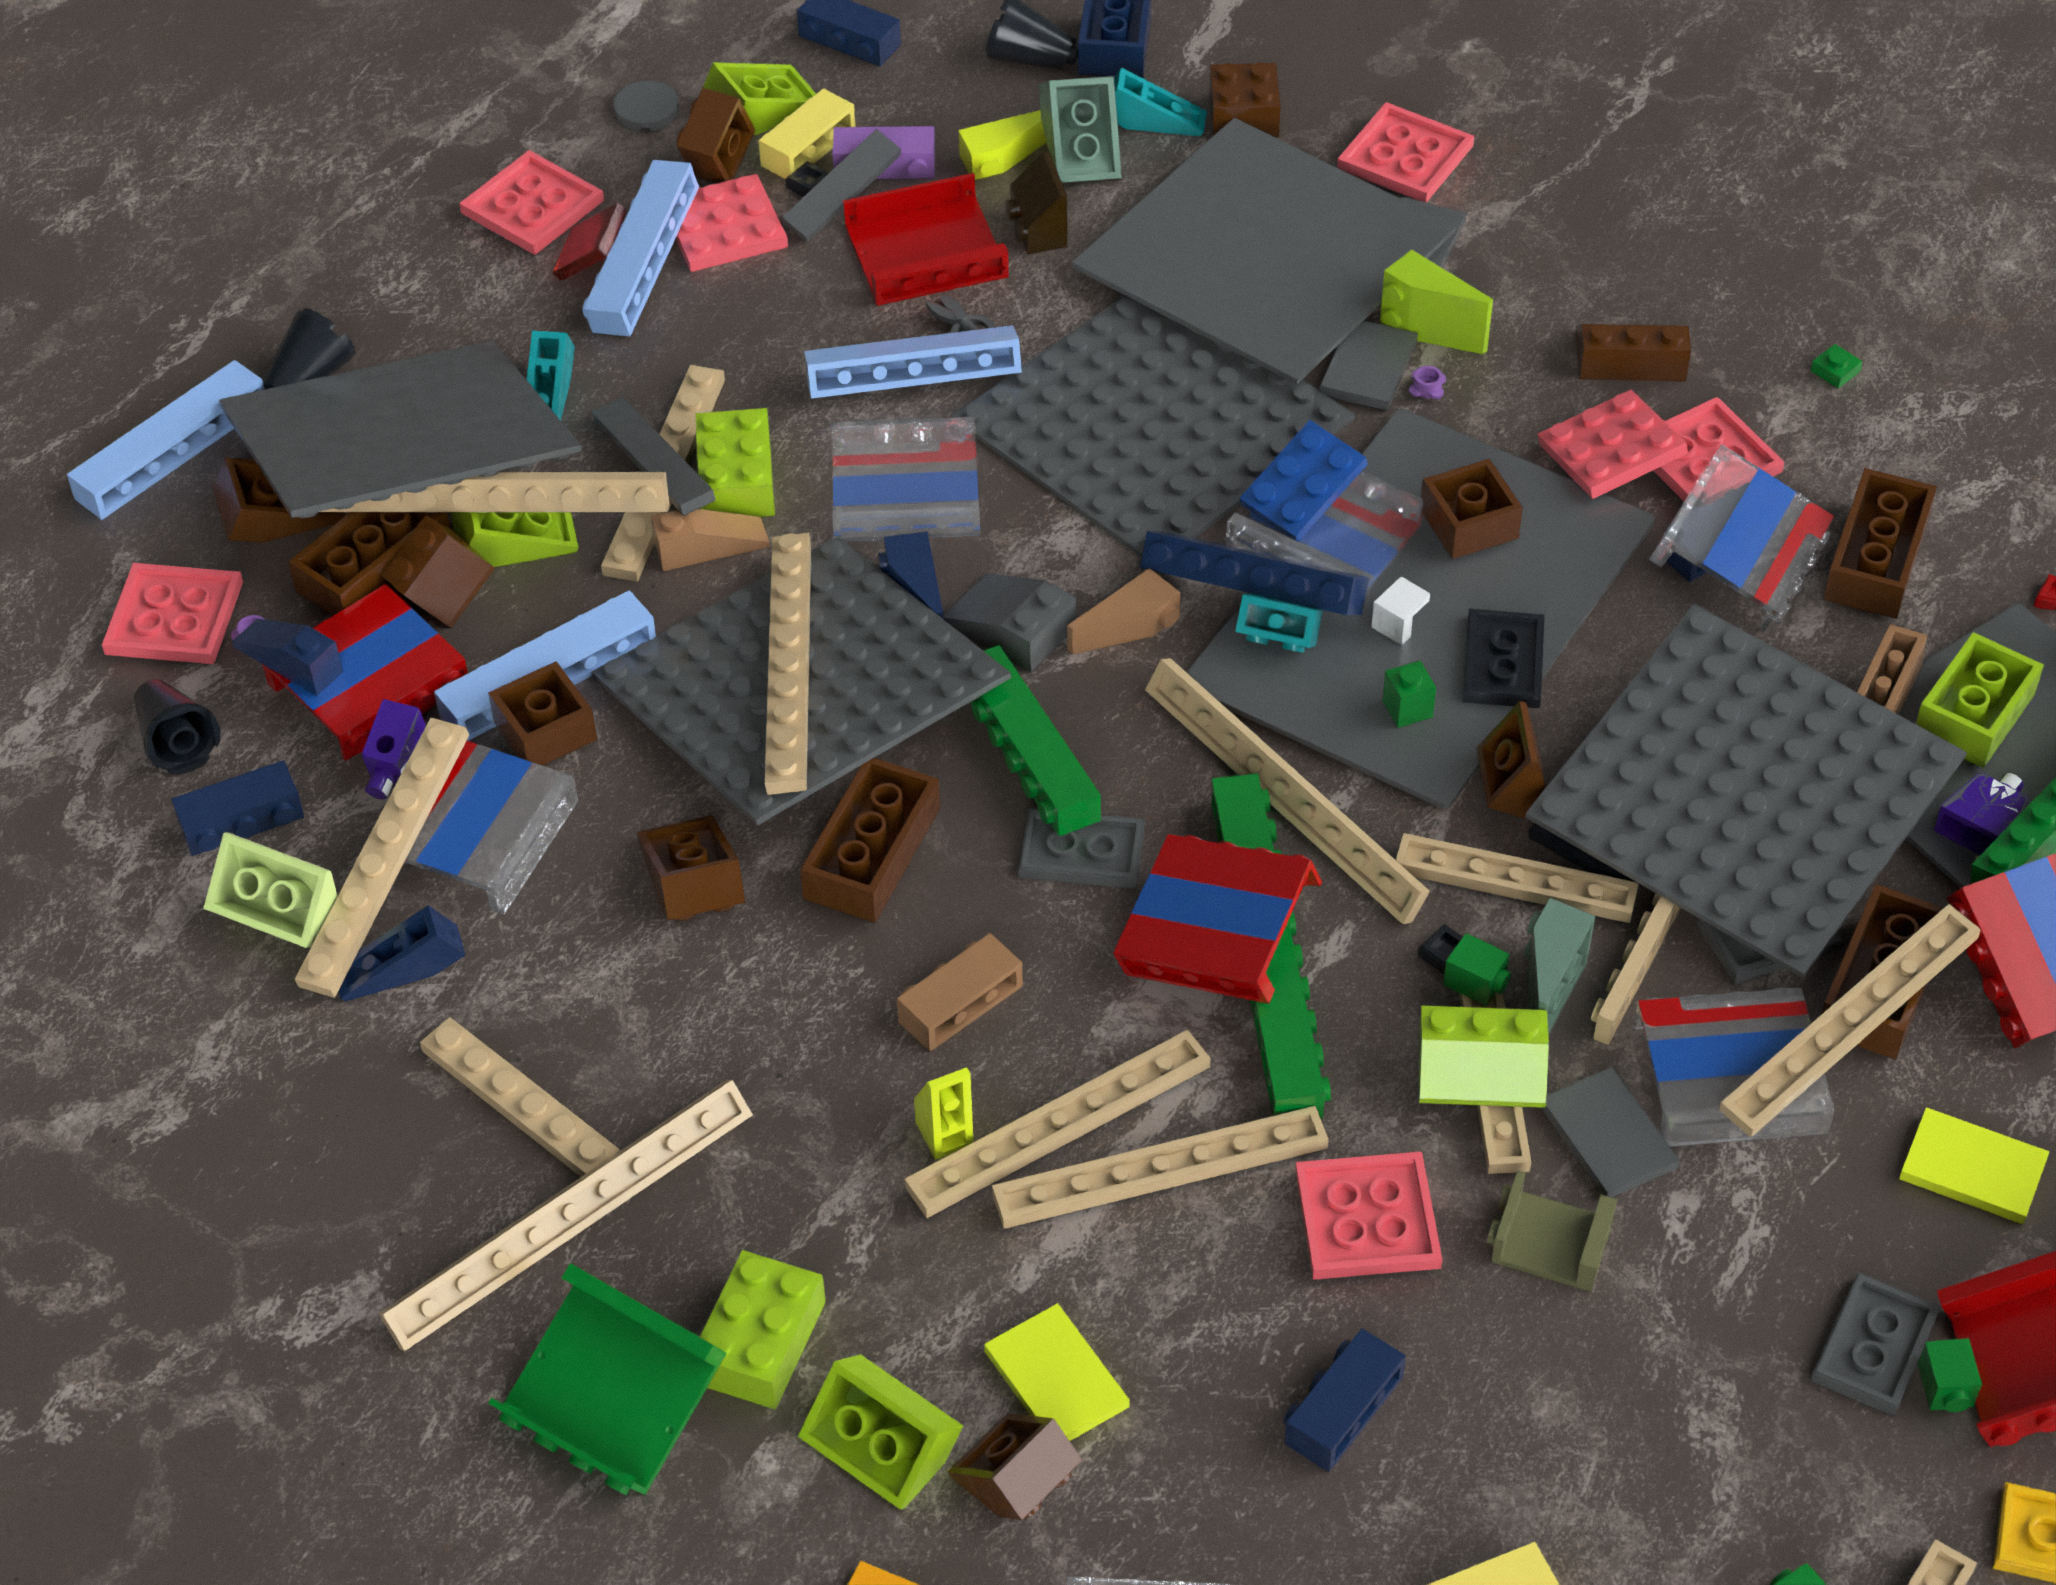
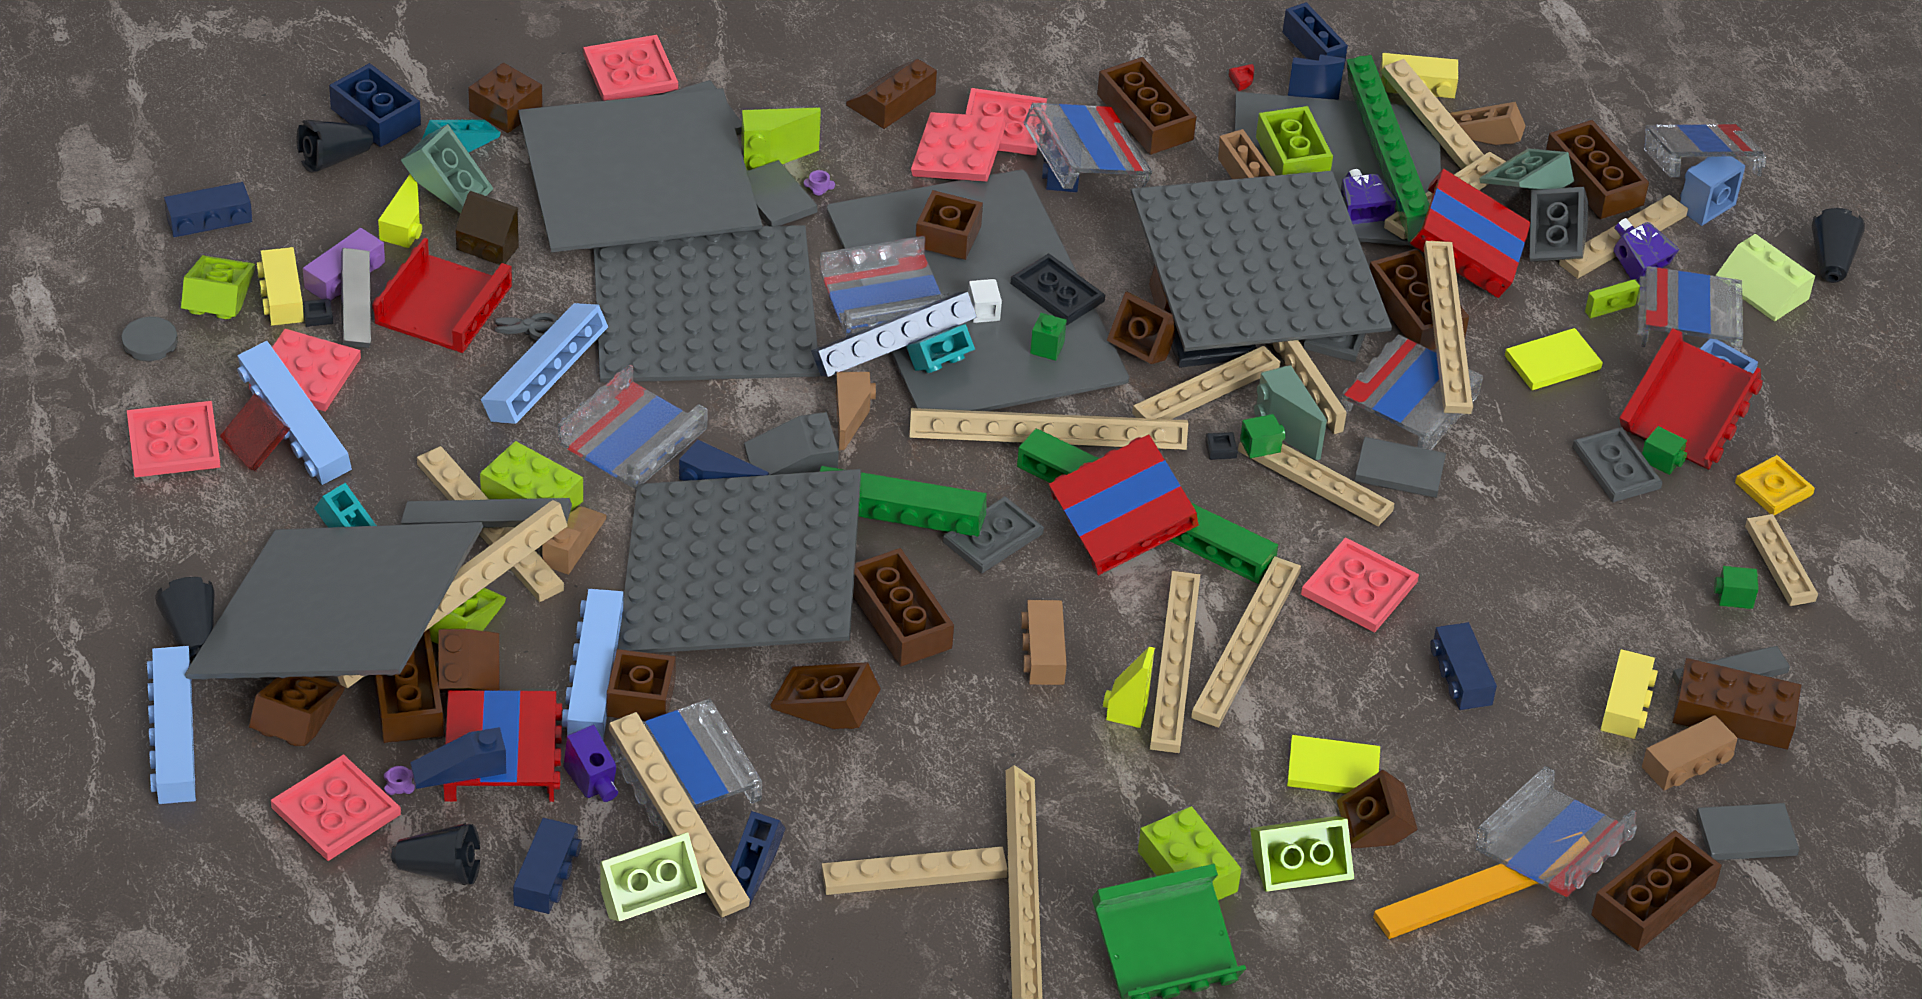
camera: 55 degrees left, 5 degrees down
reddish brown brick [676,88,756,184] -> none
tan plate [765,533,811,795] -> none
blue plate [1239,420,1368,543] -> none
lime slope [1418,1006,1549,1108] -> none
olive panel [1487,1170,1618,1292] -> none
green plate [1811,344,1863,389] -> none

